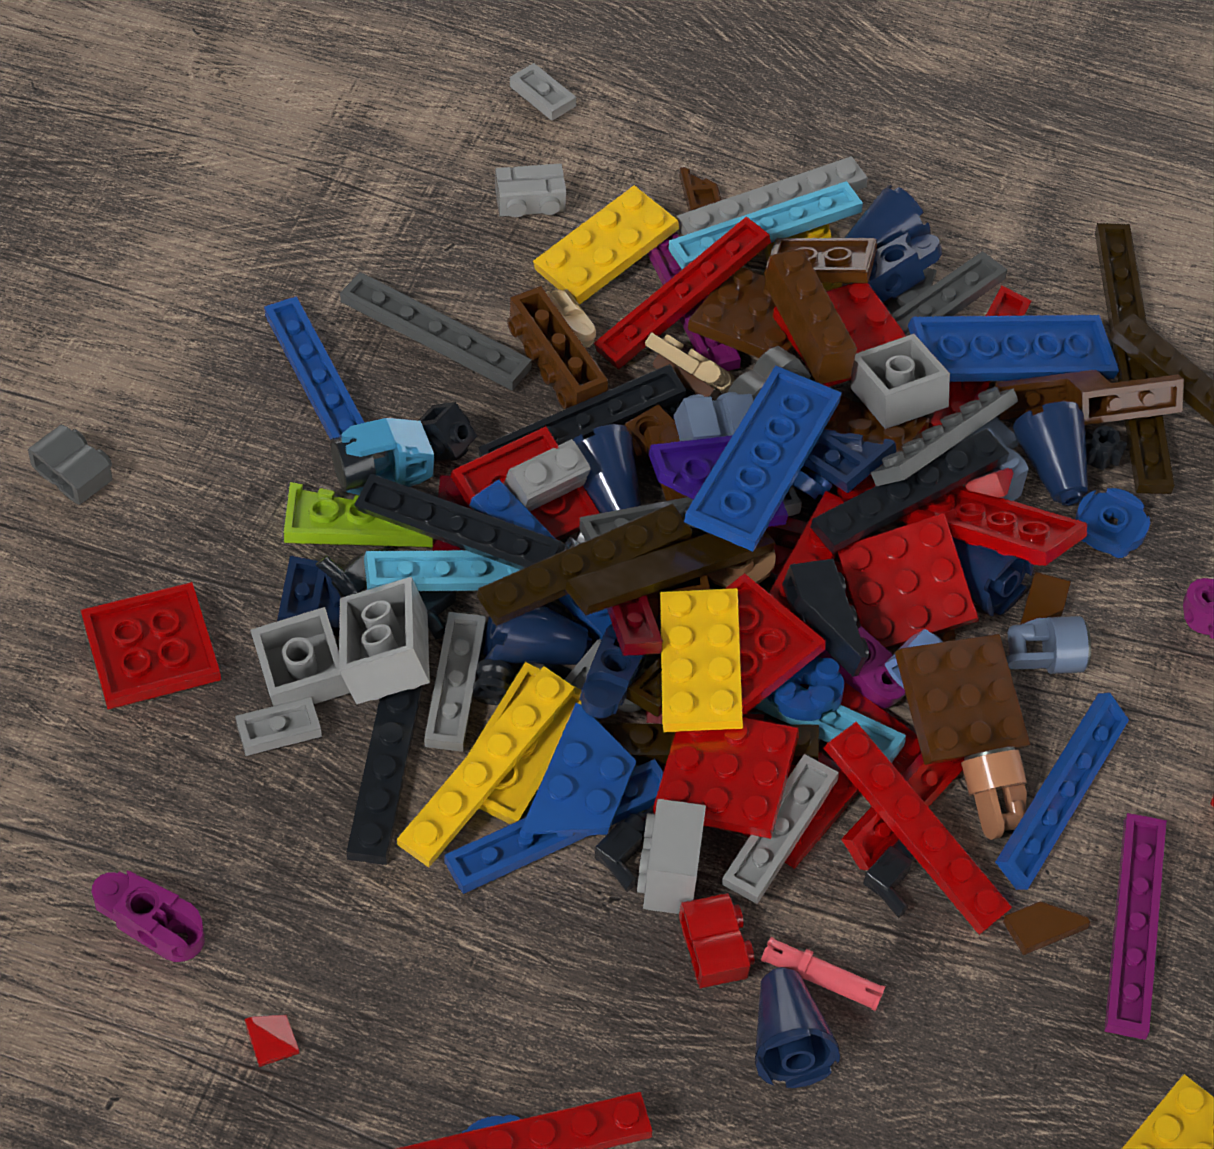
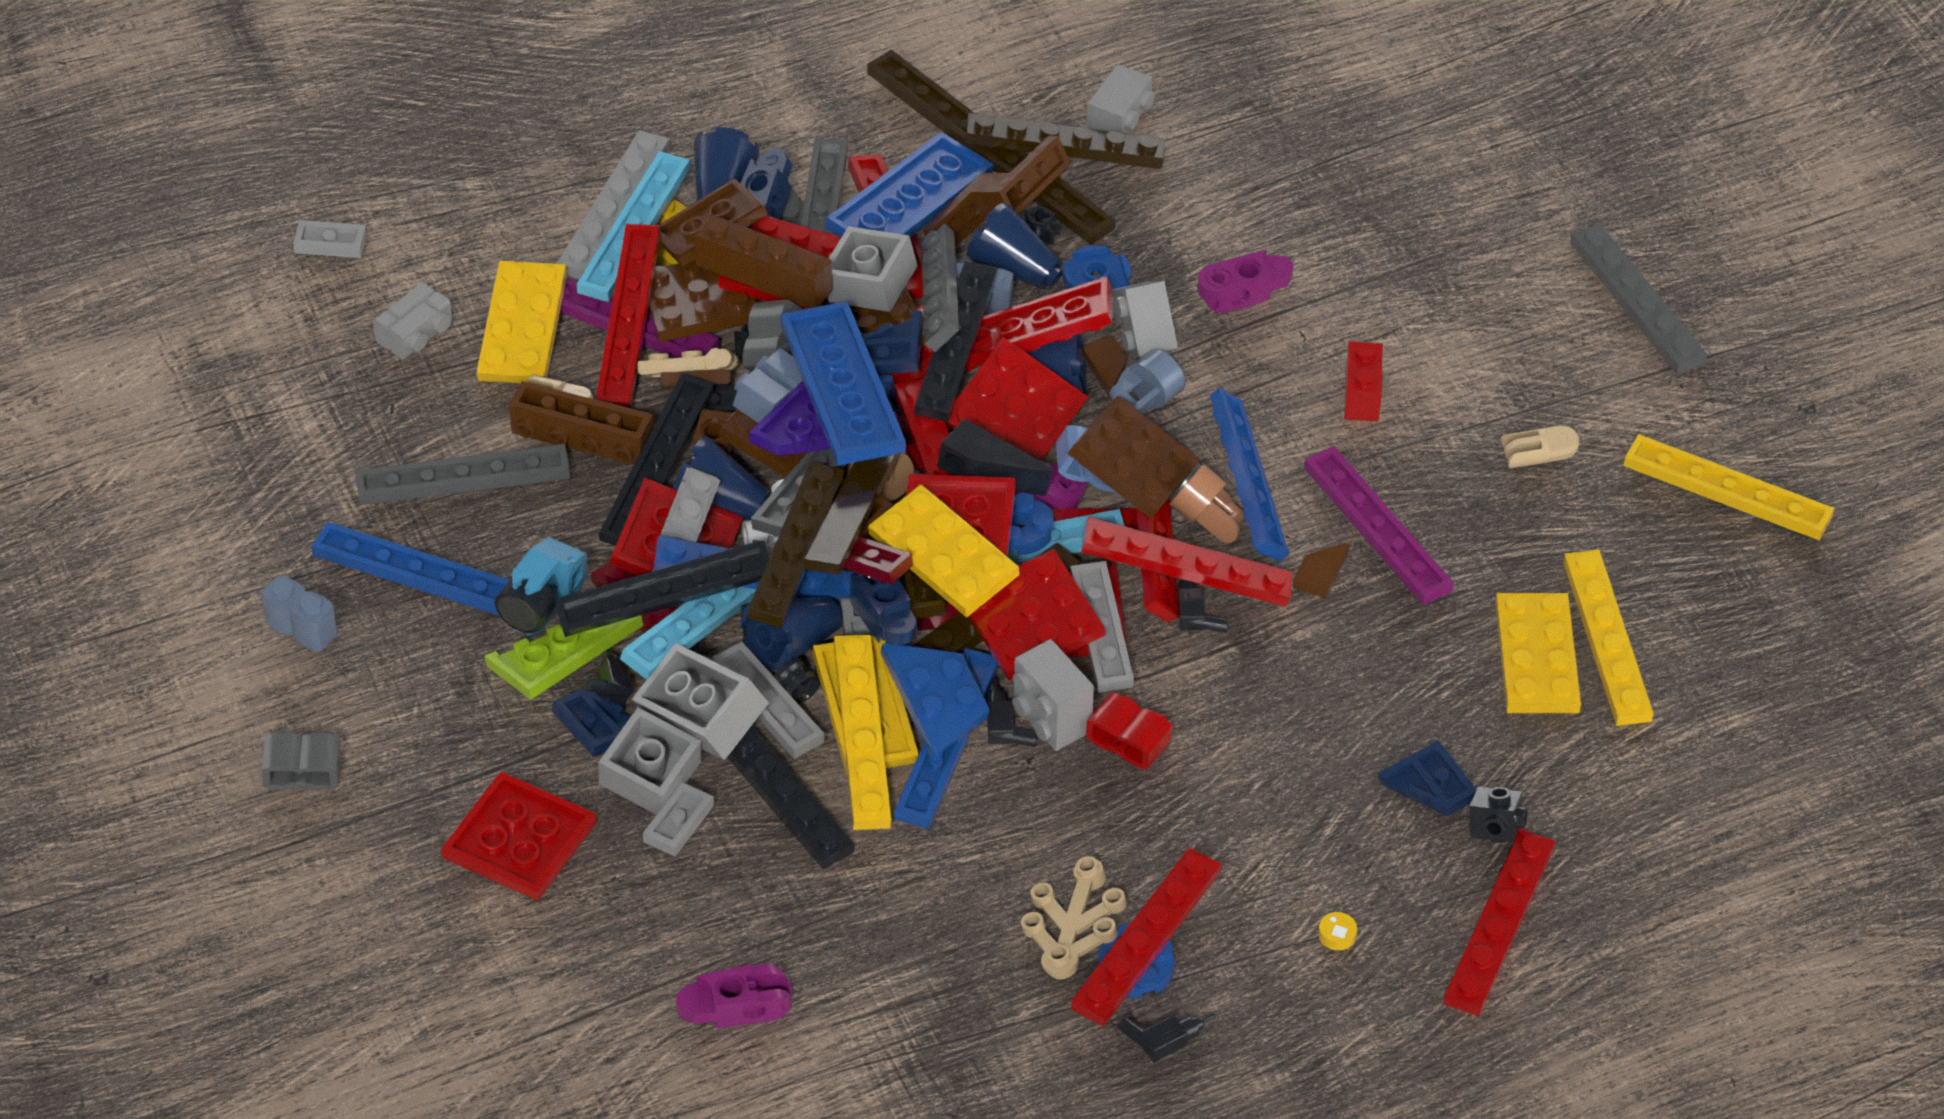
camera: 40 degrees left, 5 degrees down
red slope [244,1015,300,1067] -> none
black brick [418,402,478,461] -> none
reddish brown tile [679,167,722,211] -> none
dark blue cone [755,967,840,1088] -> none
coral pin [761,937,886,1011] -> none
red slope [965,468,1013,498] -> none
none -> sand blue brick [261,576,337,651]
none -> tan plant [1021,856,1127,979]
none -> light grey brick [1112,281,1178,357]

